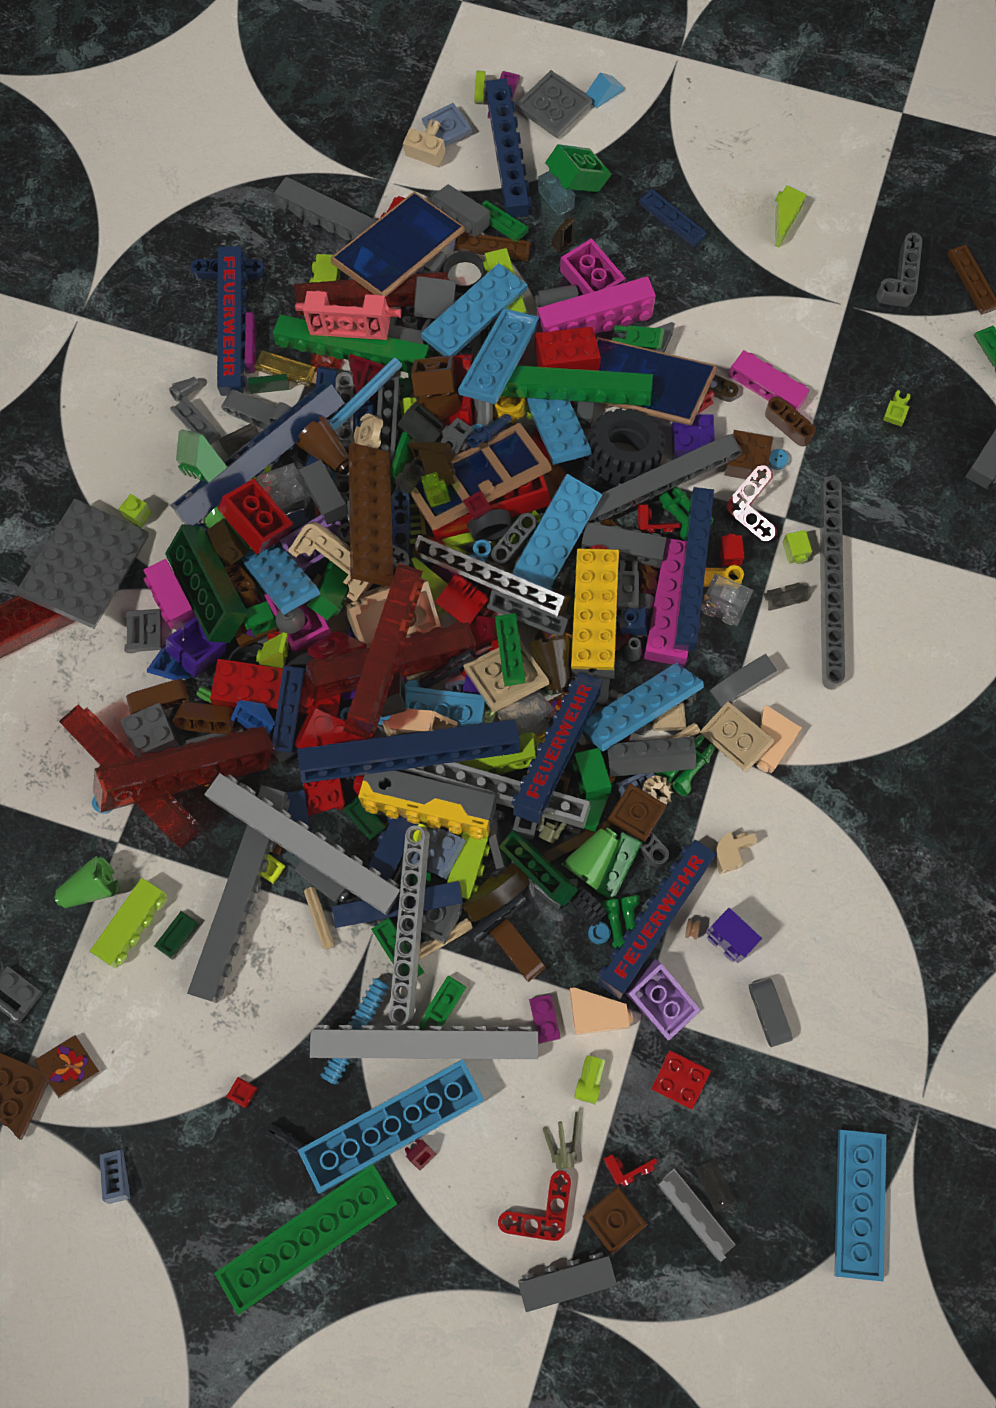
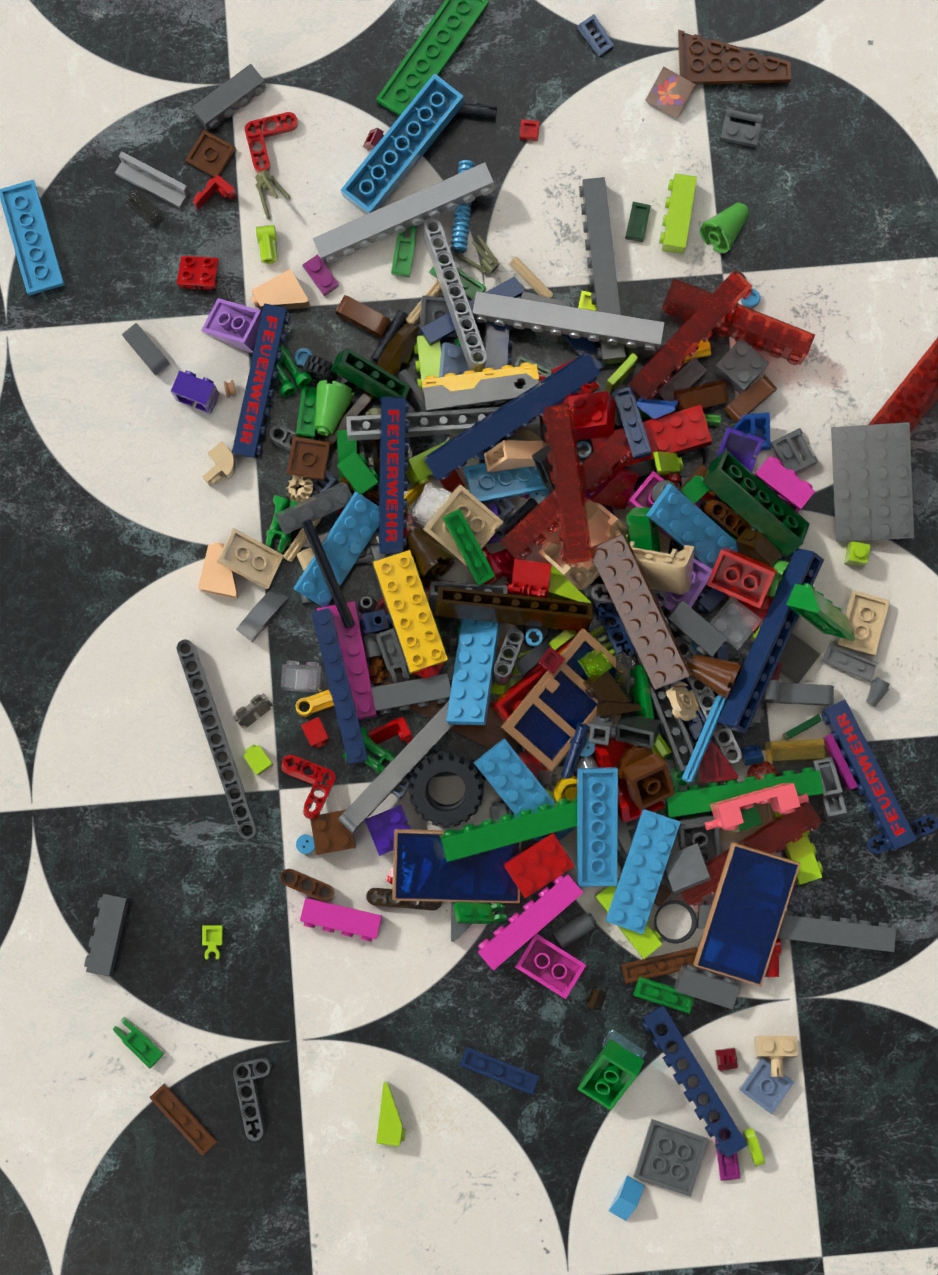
camera: 155 degrees right, 10 degrees up
none -> black axle [302,519,355,628]
none -> olive plant [453,235,500,275]
none -> lime tile [605,353,638,394]
none -> dark red tile [715,1047,738,1070]
none -> dark grey slope [813,757,847,822]
none -> tan plate [837,590,890,656]

